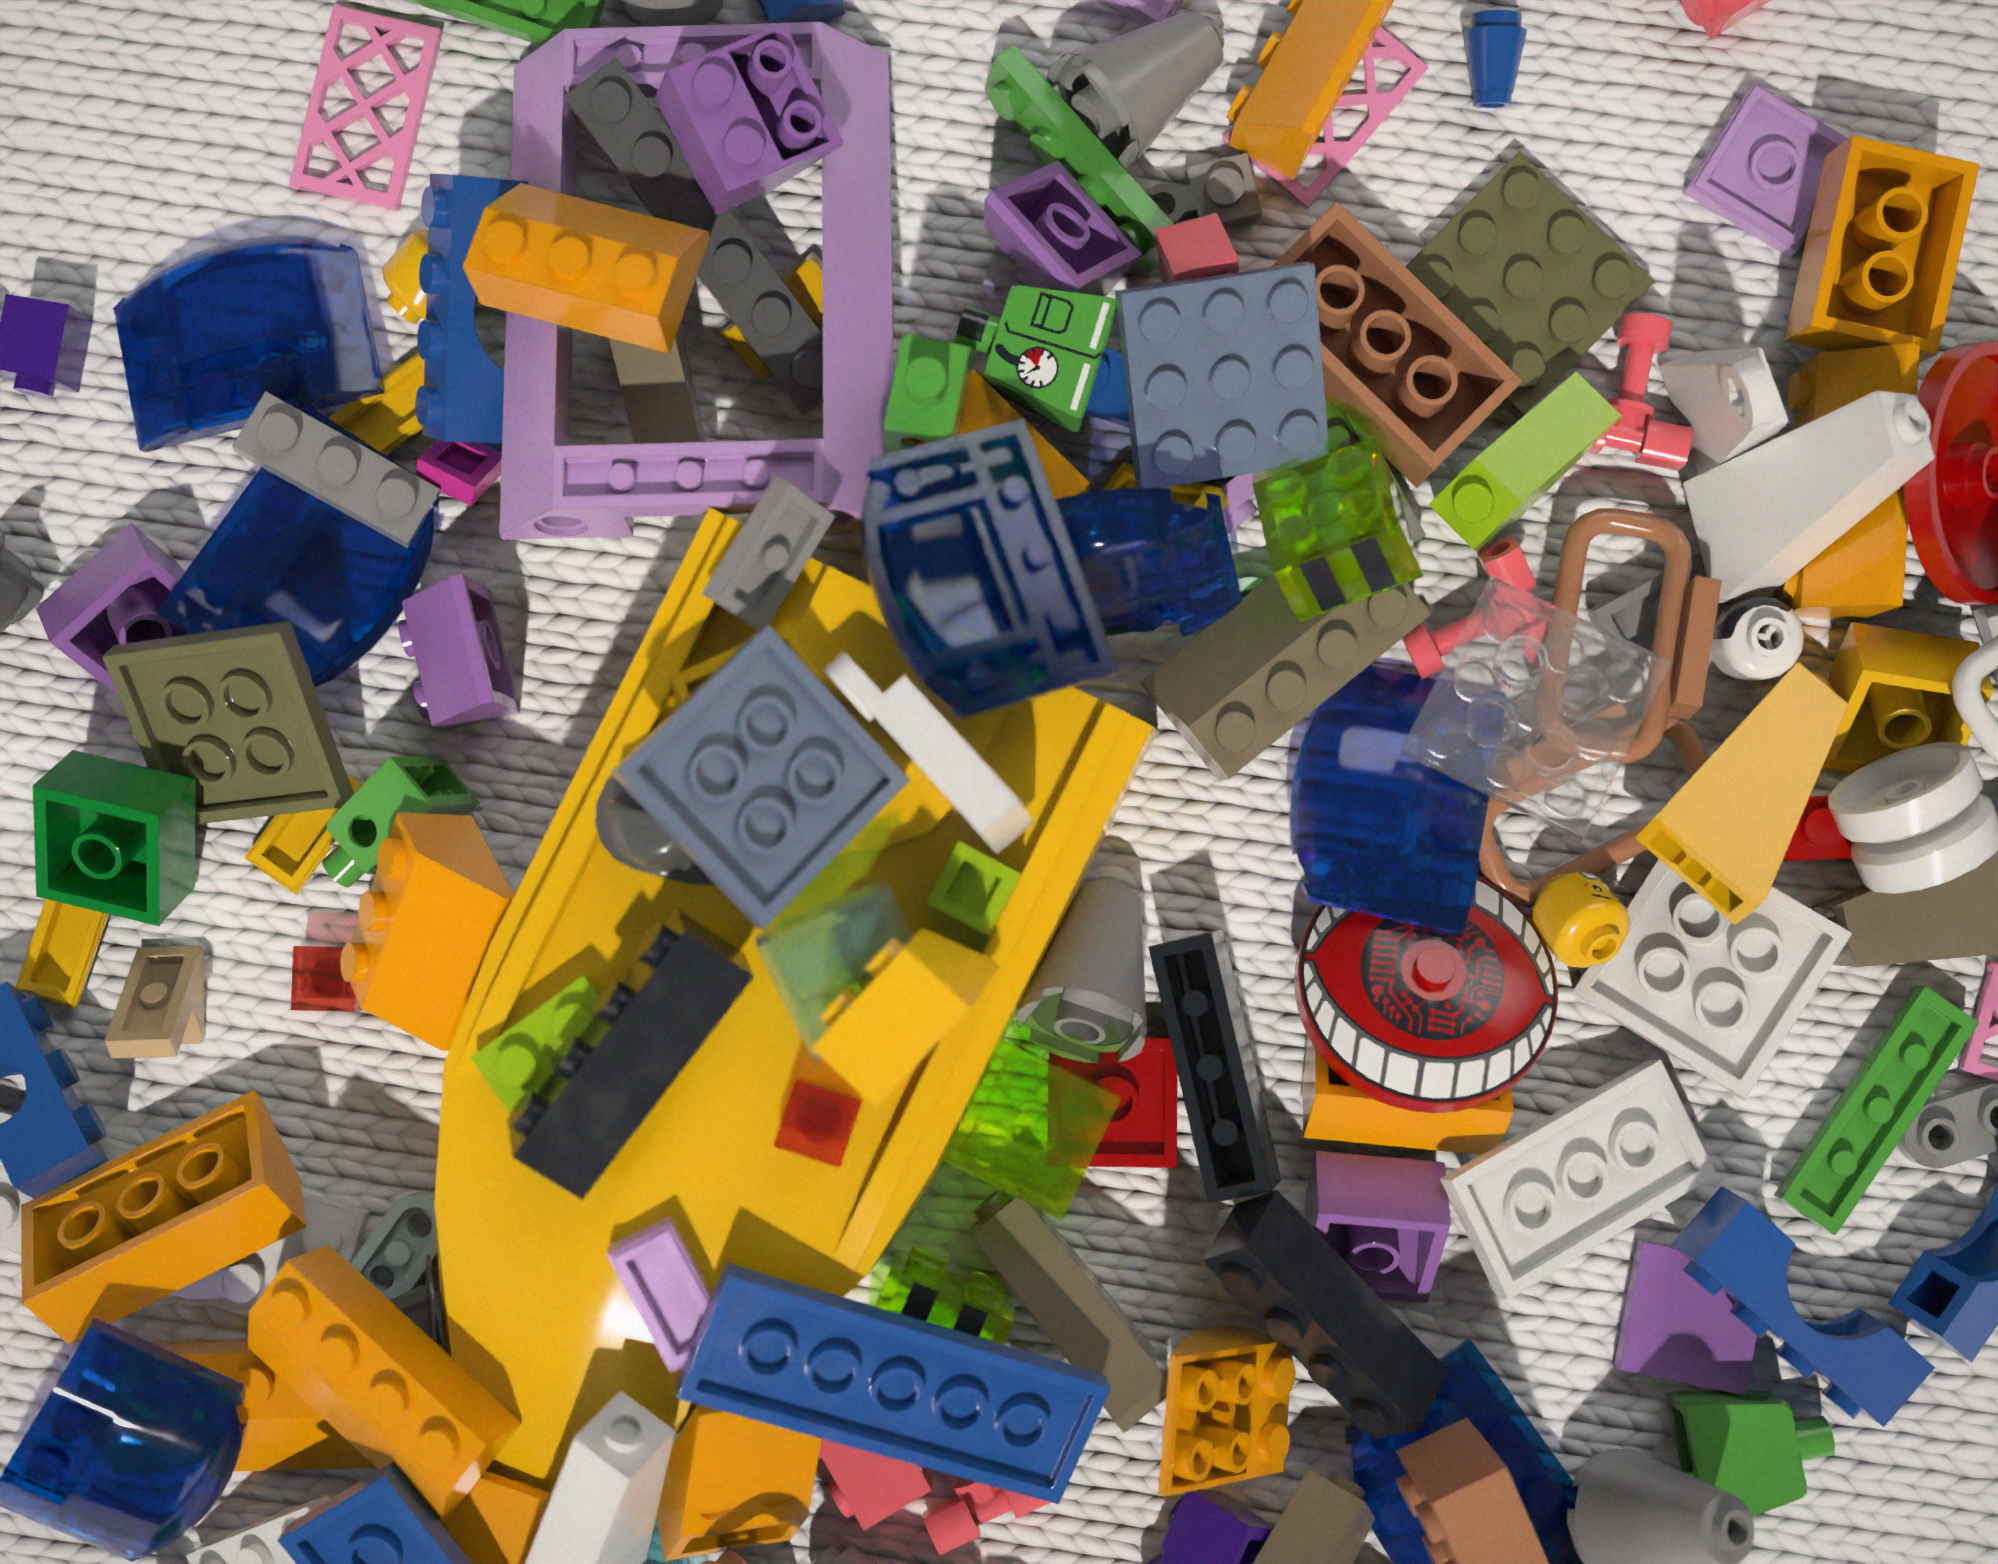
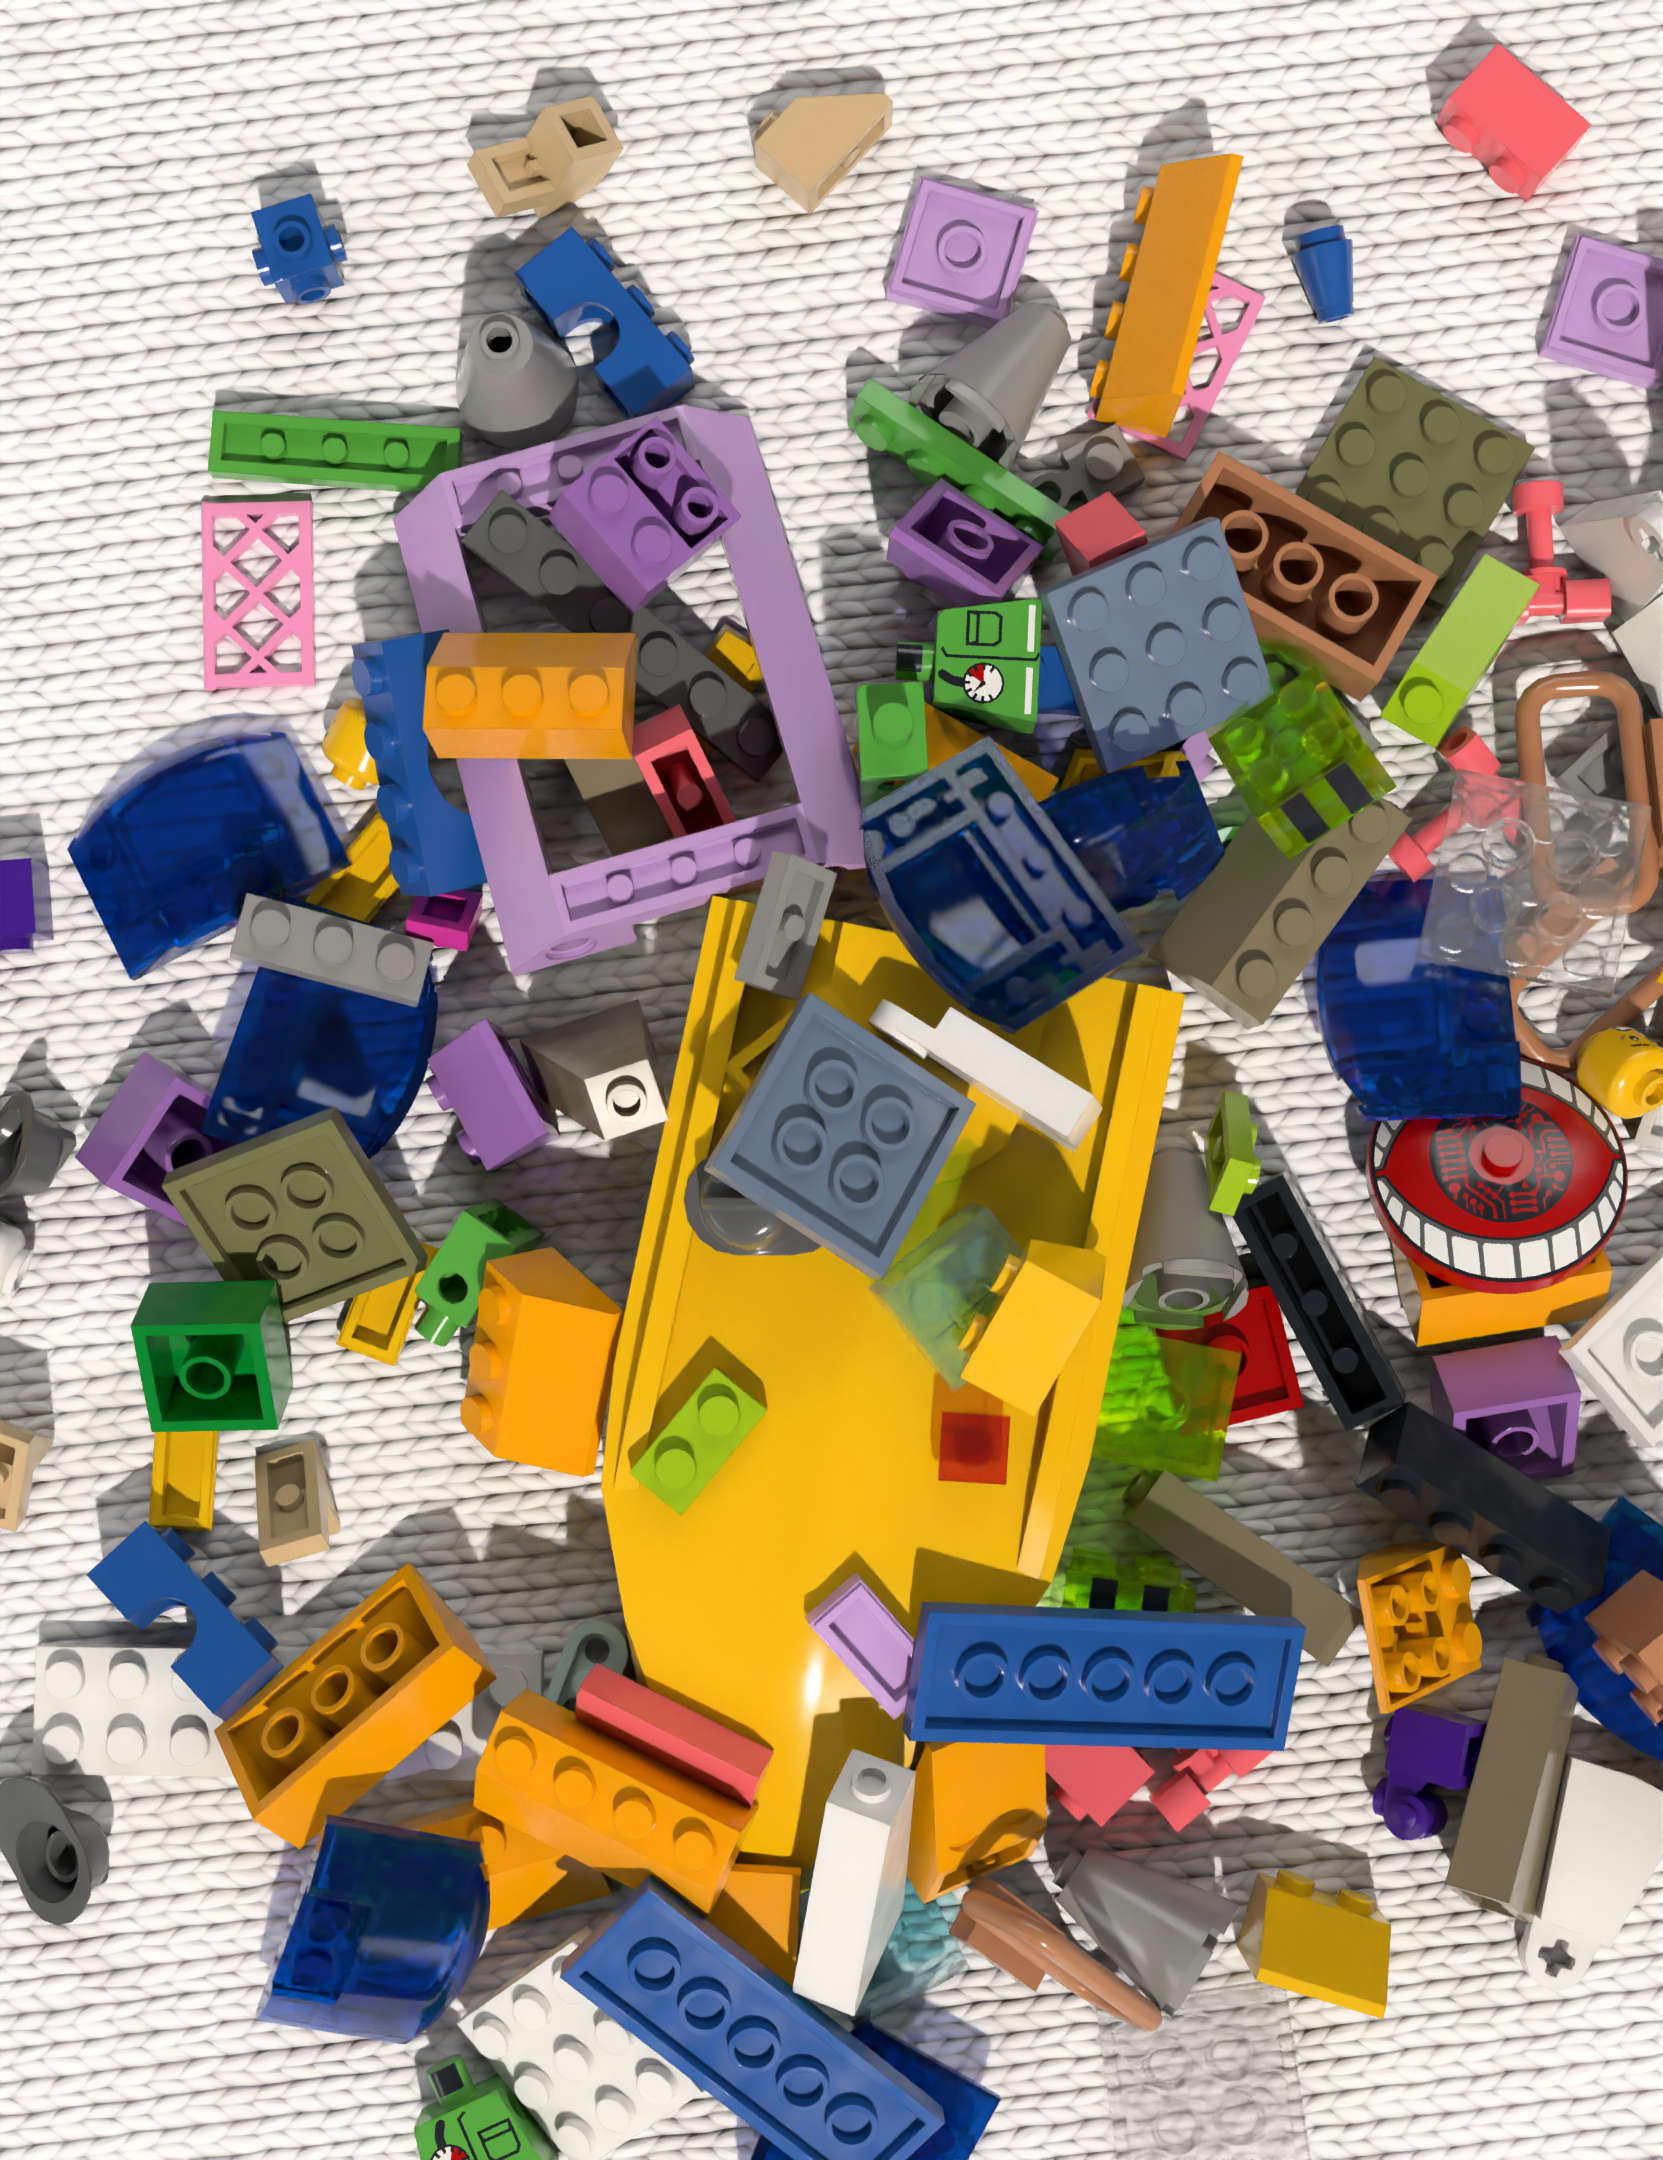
camera: 20 degrees left, 0 degrees up
clear red plate [291,945,362,1012] -> none
black brick [507,909,754,1200] -> none
lime plate [926,841,1023,936] -> none
none -> dark tan slope [520,999,669,1141]
none -> coral slope [575,1663,774,1808]
none -> coral brick [632,704,737,839]
none -> lime plate [1204,1090,1261,1216]

